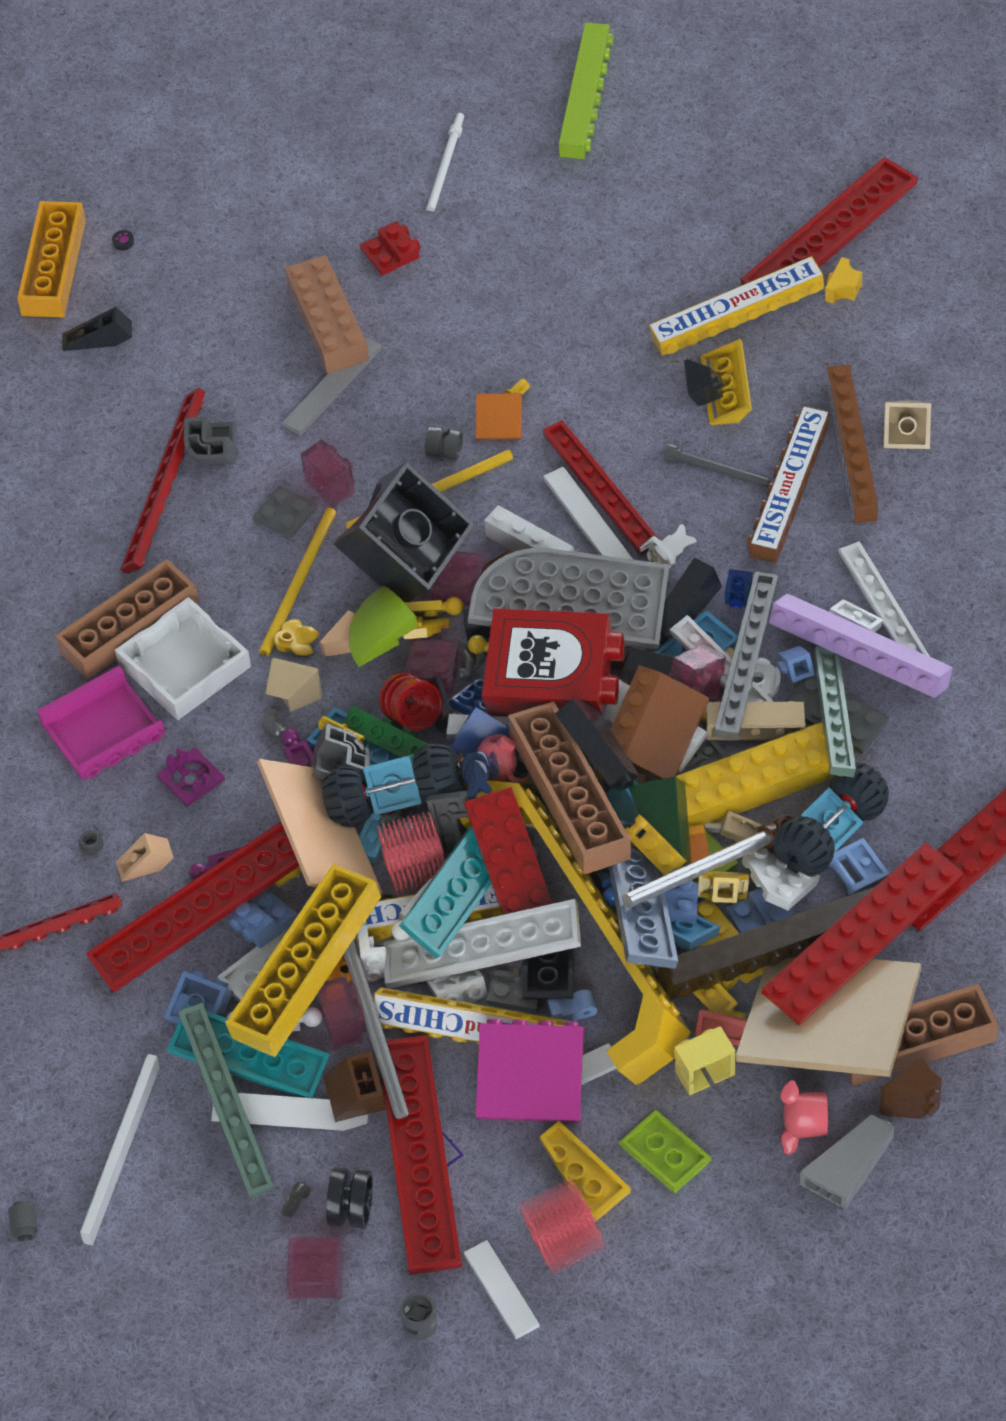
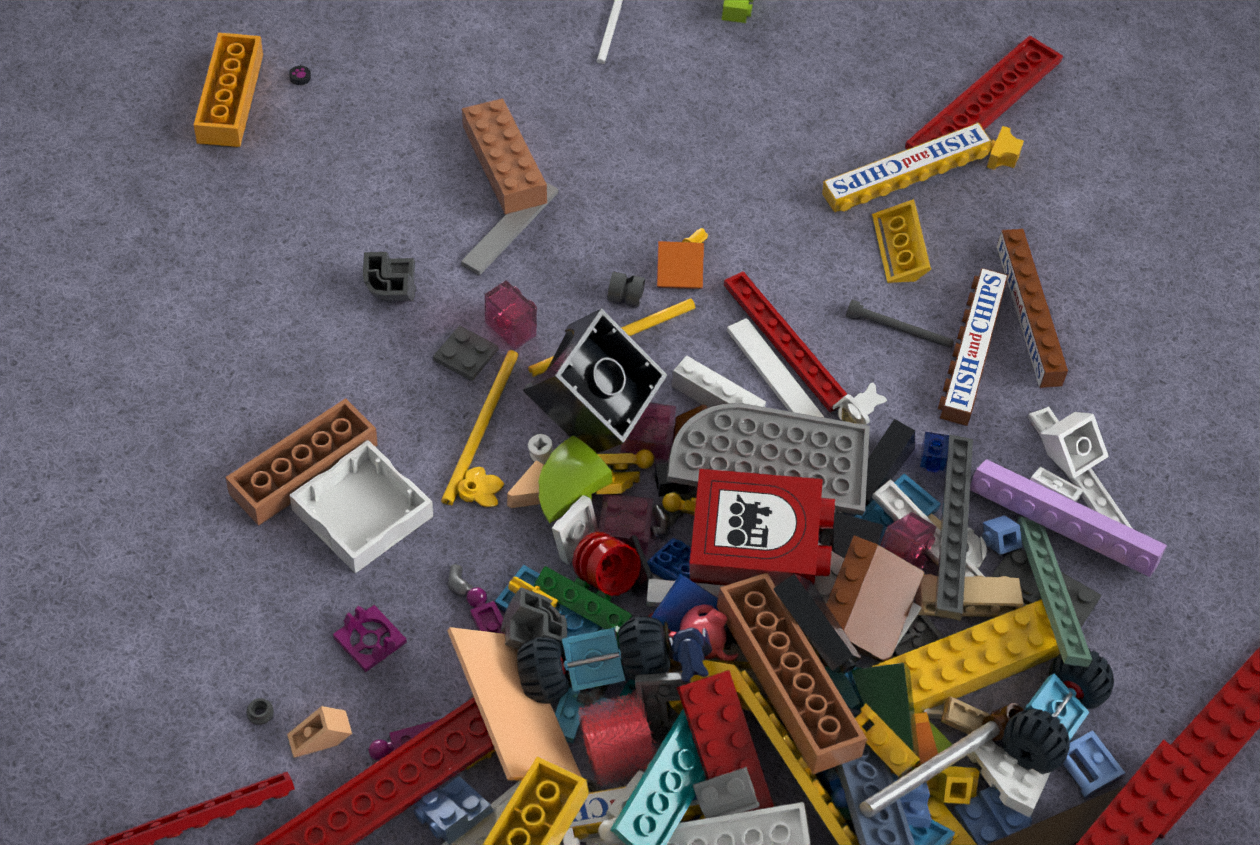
camera: 10 degrees left, 0 degrees up
dark pink panel [37,665,165,781] -> none
black slope [62,307,132,351] -> none
red plate [120,387,206,574] -> none
tan slope [266,658,322,712] -> none
red plate [360,221,421,276] -> none
black slope [684,359,724,406] -> none
tan slope [884,400,931,449] -> none
none -> white wheel [528,434,554,464]
none -> white plate [552,495,599,565]
none -> light grey plate [693,767,760,819]
none -> white slope [1040,412,1109,479]

